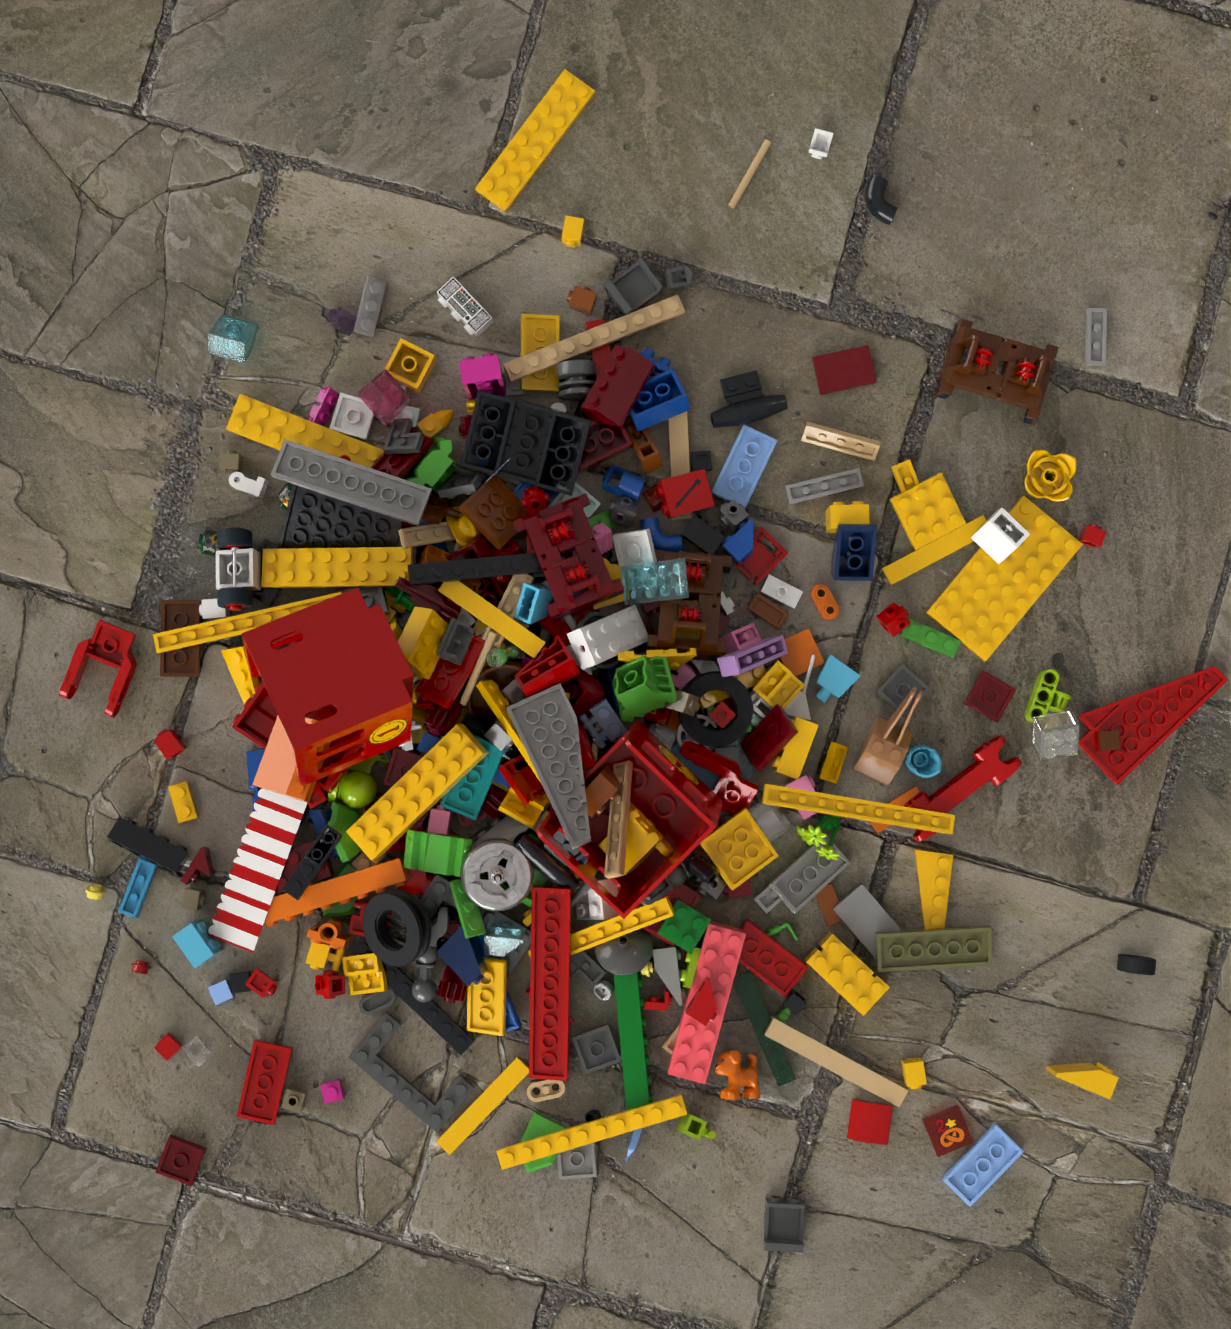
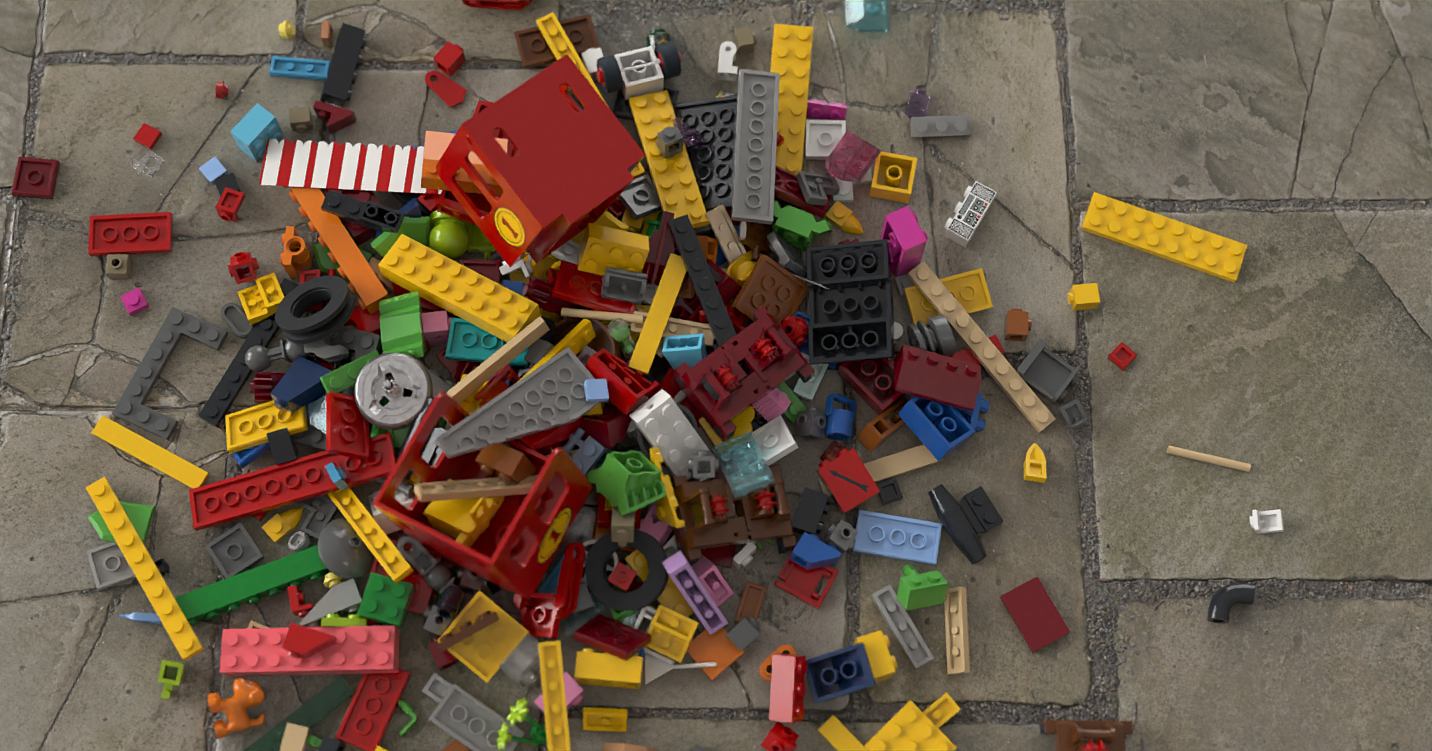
camera: 70 degrees right, 15 degrees down
yellow plate [168,781,199,823] -> none
yellow brick [305,942,345,971] -> none
tan plate [527,1079,565,1102] -> none
blue cylinder [640,518,683,551] -> none
white plate [760,574,803,609] -> none
medium azure torso [815,655,860,703] -> none
none -> yellow plate [262,508,303,544]
none -> black slope [266,428,298,465]
none -> nougat tile [321,20,333,47]
none -> dark azure plate [325,462,348,490]
none -> red plate [326,391,369,460]
none -> red piece [425,70,467,108]
none -> reddish brown plate [437,610,500,652]
none -> tan tile [446,317,550,404]
none -> light blue tile [584,379,609,402]
none -> dark grey brick [656,126,683,159]
none -> bracket [672,117,703,148]
none -> flat silver brick [688,450,719,481]
none -> dark grey brick [726,615,761,651]
none -> brick [769,653,807,723]
none -> bright green brick [896,564,948,611]
none -> yellow plate [1024,443,1047,483]
none -> red tile [1107,342,1137,371]

